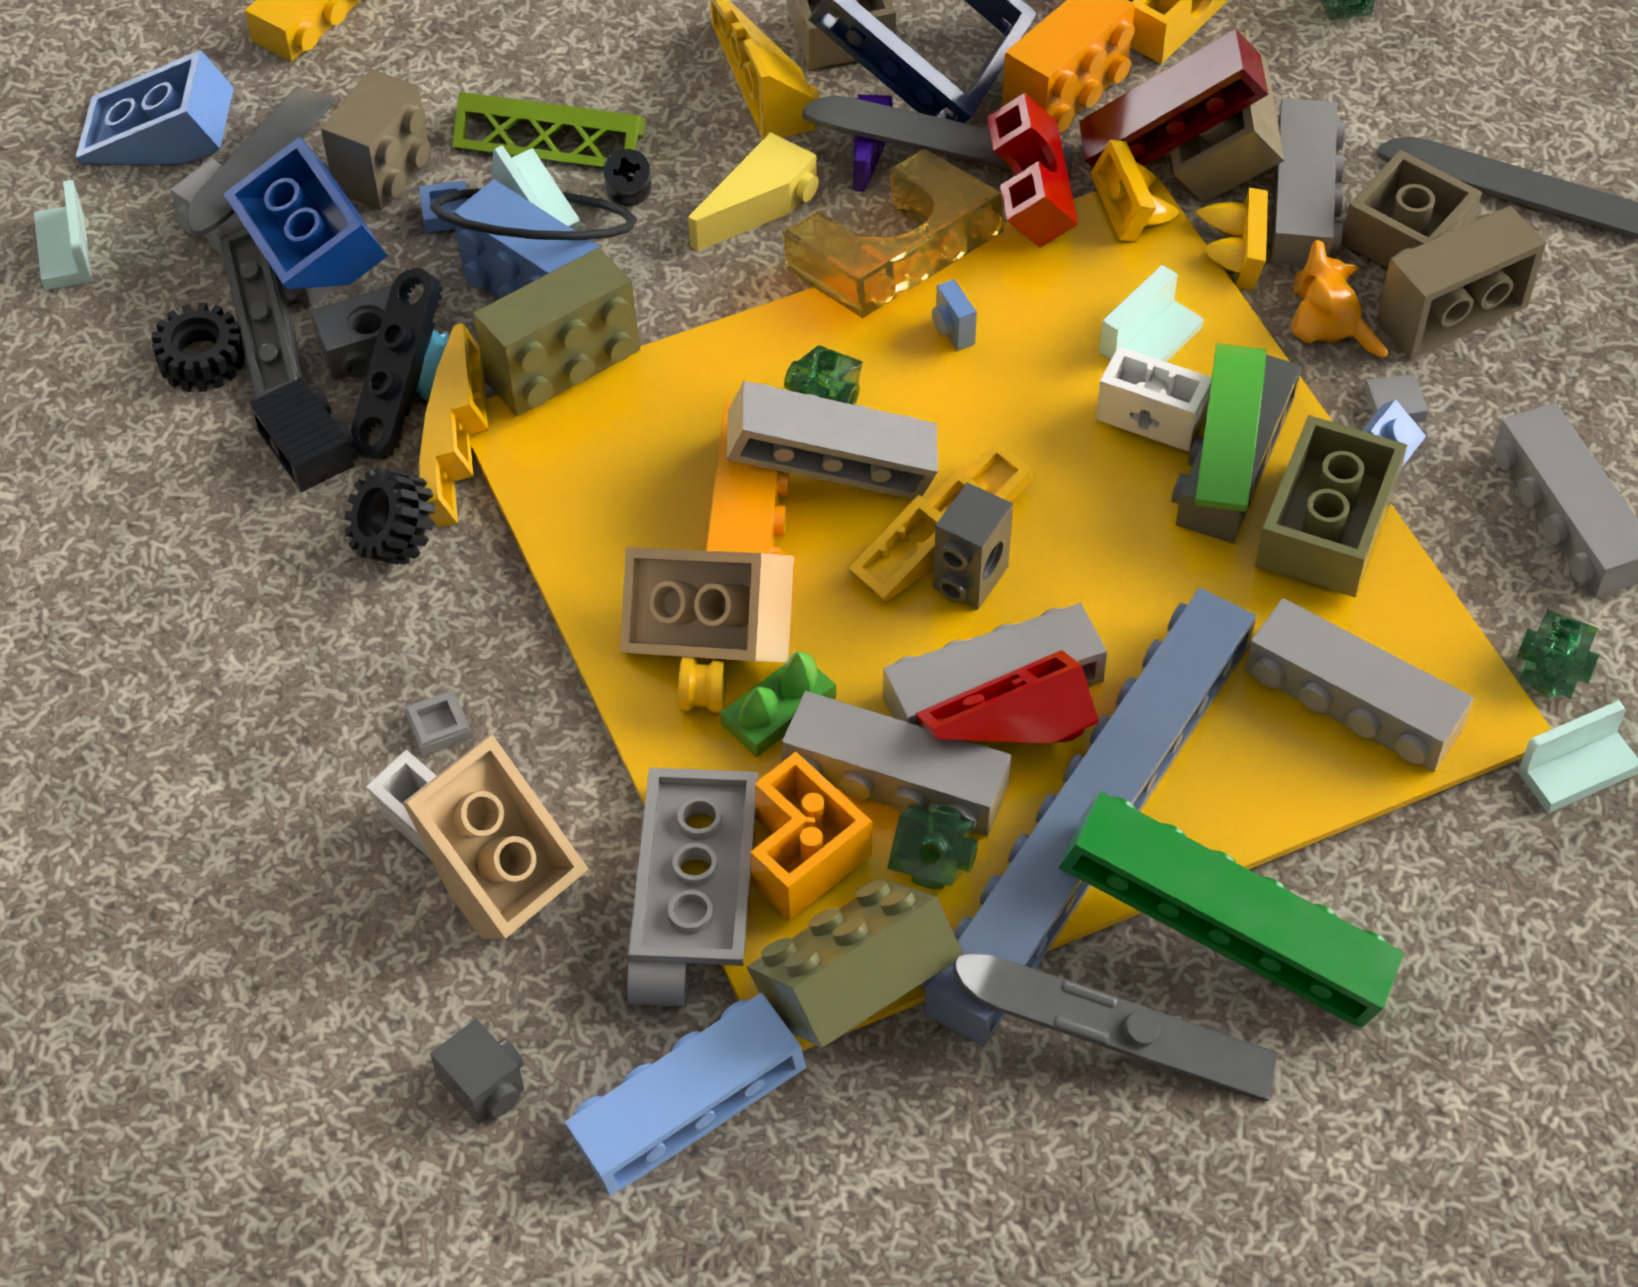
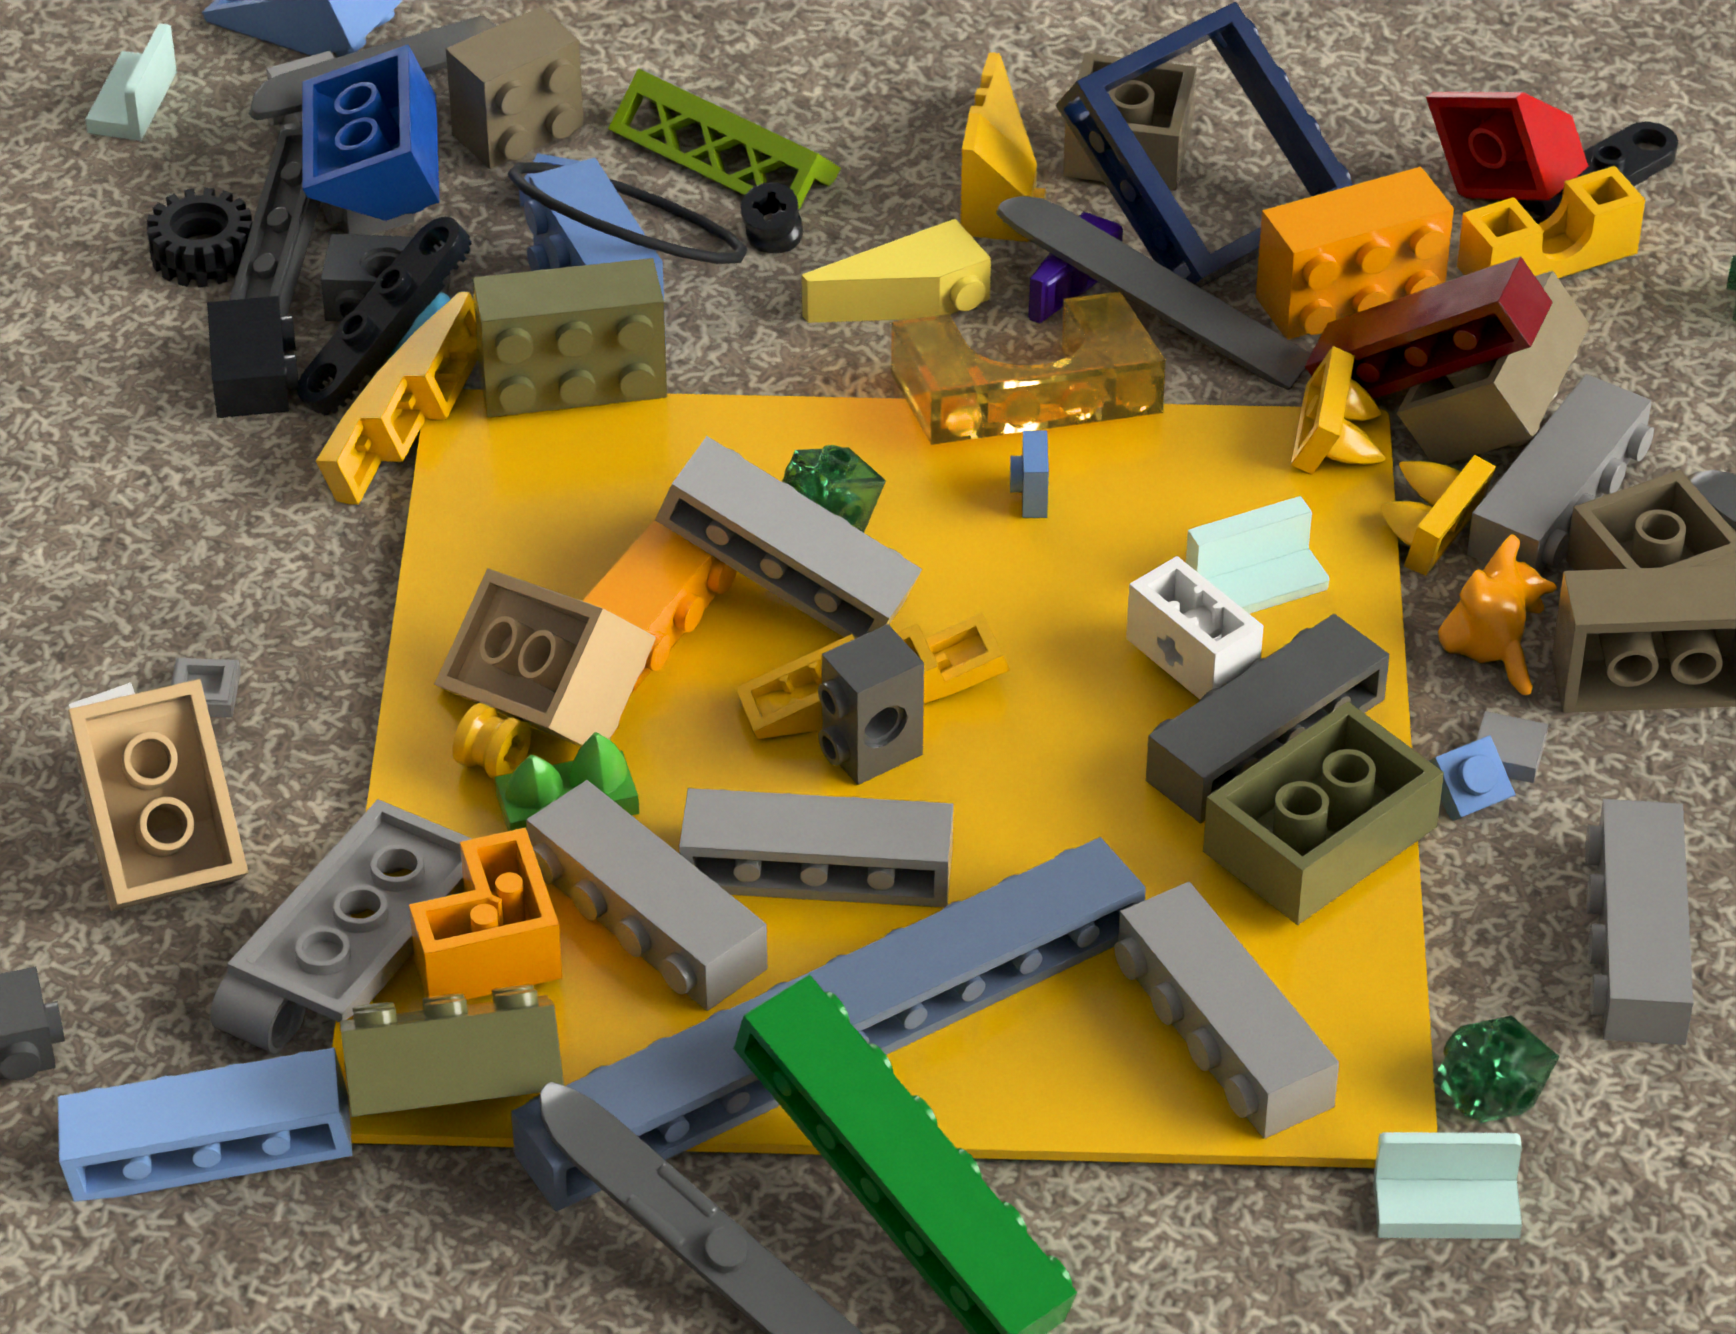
camera: 25 degrees right, 10 degrees down
black tyre [345,467,435,565] -> none
light aqua panel [491,145,580,230] -> none
clear green brick [887,804,979,889] -> none
red slope [915,650,1100,744] -> none
red arch [987,93,1079,248] -> none
bright green slope [1195,343,1266,512] -> none

